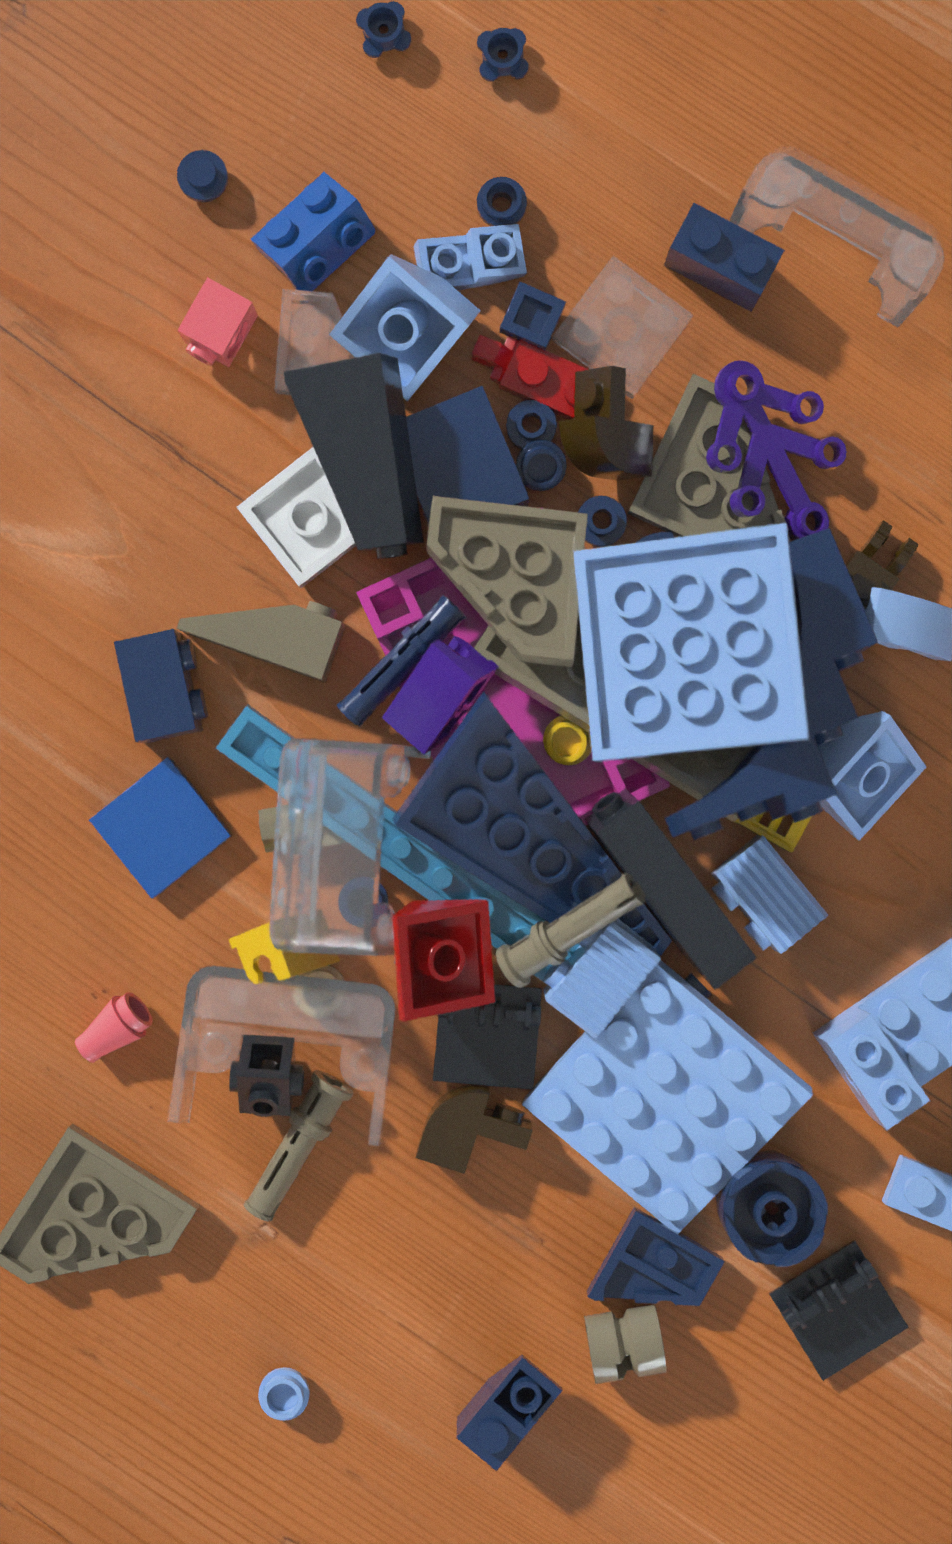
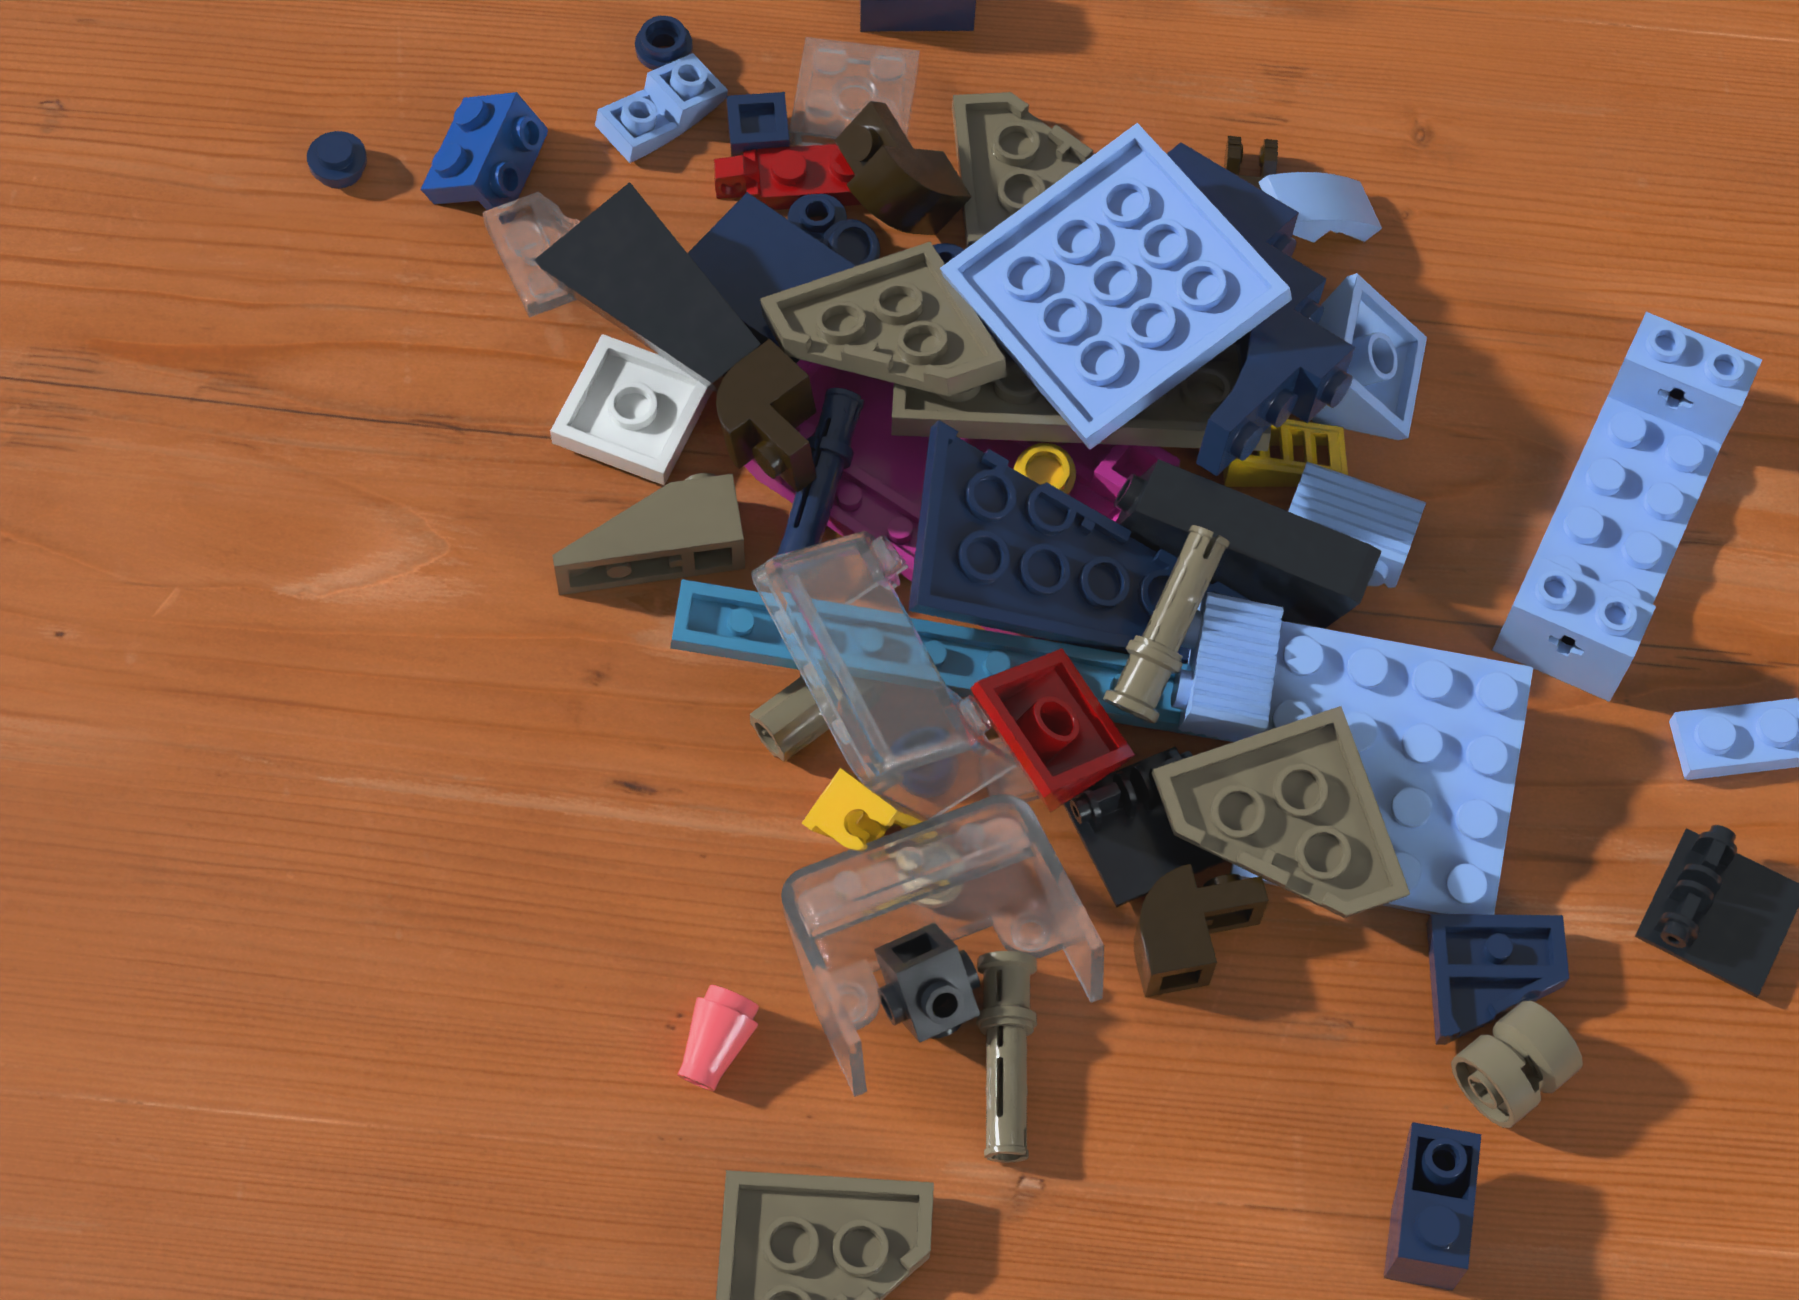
camera: 30 degrees left, 25 degrees down
blue tile [89,757,233,899] -> none
dark blue brick [114,629,208,744] -> none
coral brick [177,277,258,367] -> none
light blue slope [329,254,481,401] -> none
dark purple hinge [382,636,499,755] -> none
dark purple plant [706,361,846,541] -> none
dark blue brick [716,1150,828,1267] -> none
none -> dark brown brick [716,339,817,493]
none -> dark tan plate [1152,706,1410,918]

